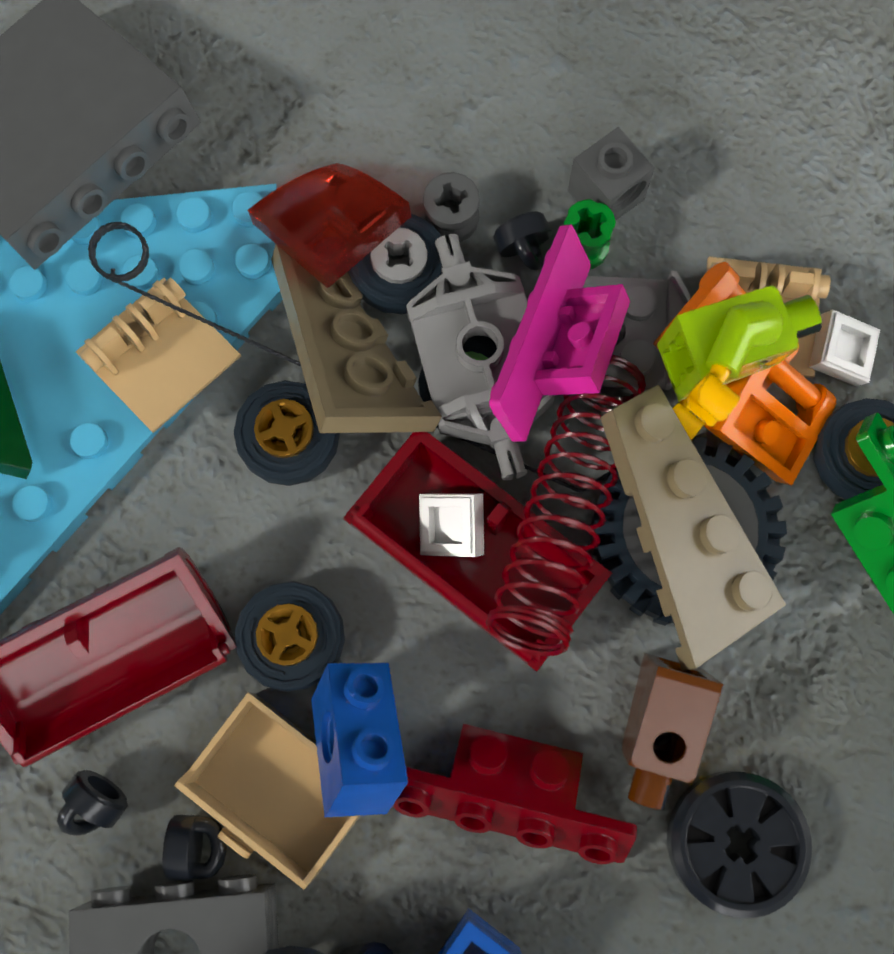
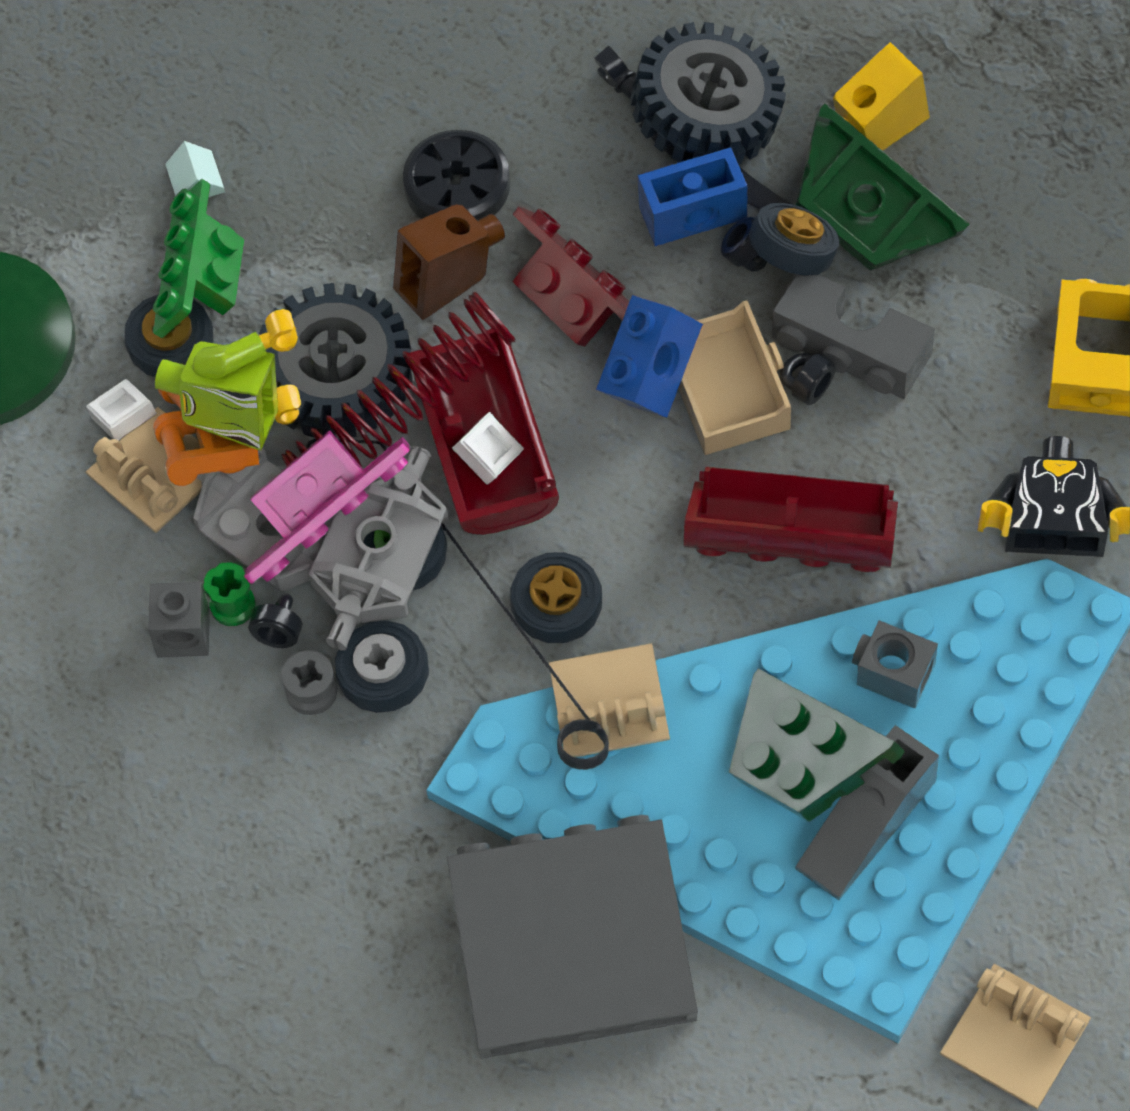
camera: 145 degrees left, 15 degrees down
black tile [57,770,128,836] -> none
black wheel [235,581,345,692] -> none
clear red plate [247,163,412,288] -> none
dark tan wing [271,243,442,433] -> none
dark tan wing [600,384,786,671] -> none

